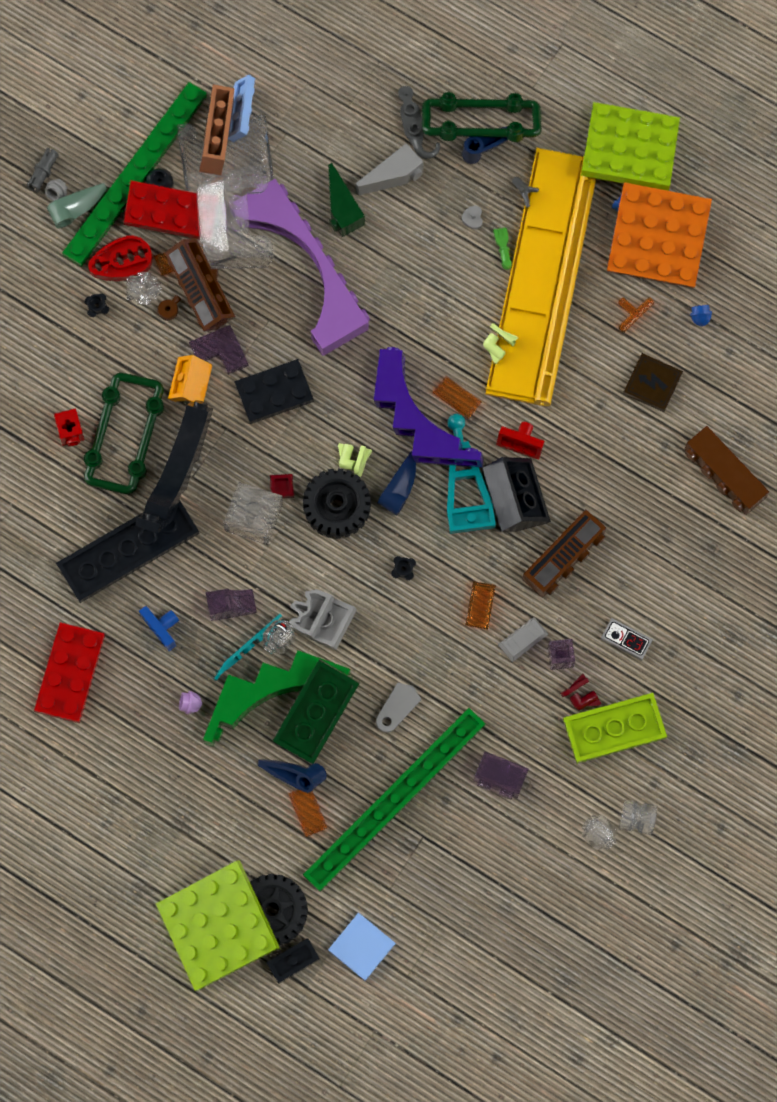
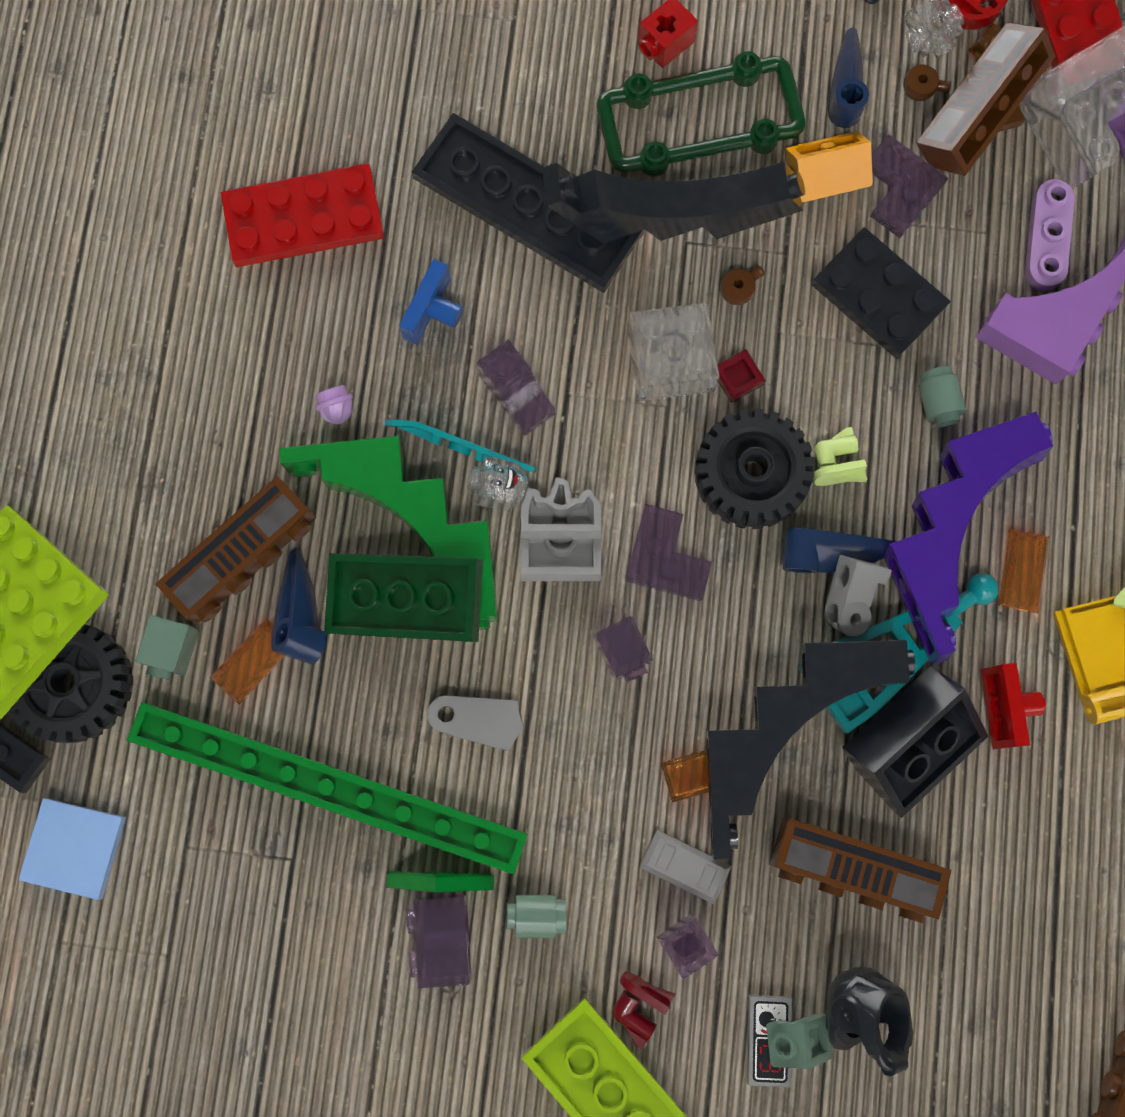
camera: 65 degrees right, 5 degrees up
black plate [391,556,416,581] -> none
none -> sand green brick [135,615,200,681]
none -> reddish brown brick [155,476,316,624]
none -> green tile [386,871,494,892]
none -> sand green brick [506,895,567,938]
none -> clear purple brick [594,616,653,683]
none -> clear purple tile [625,504,712,602]
none -> black arch [706,640,915,860]
none -> reddish brown piece [720,265,764,305]
none -> sand green bracket [766,1014,833,1069]
none -> light grey leg [824,555,892,636]
none -> black helmet [826,967,913,1076]
none -> dark blue piece [828,27,869,128]
none -> sand green brick [918,366,967,427]
none -> lavender plate [1025,179,1075,292]

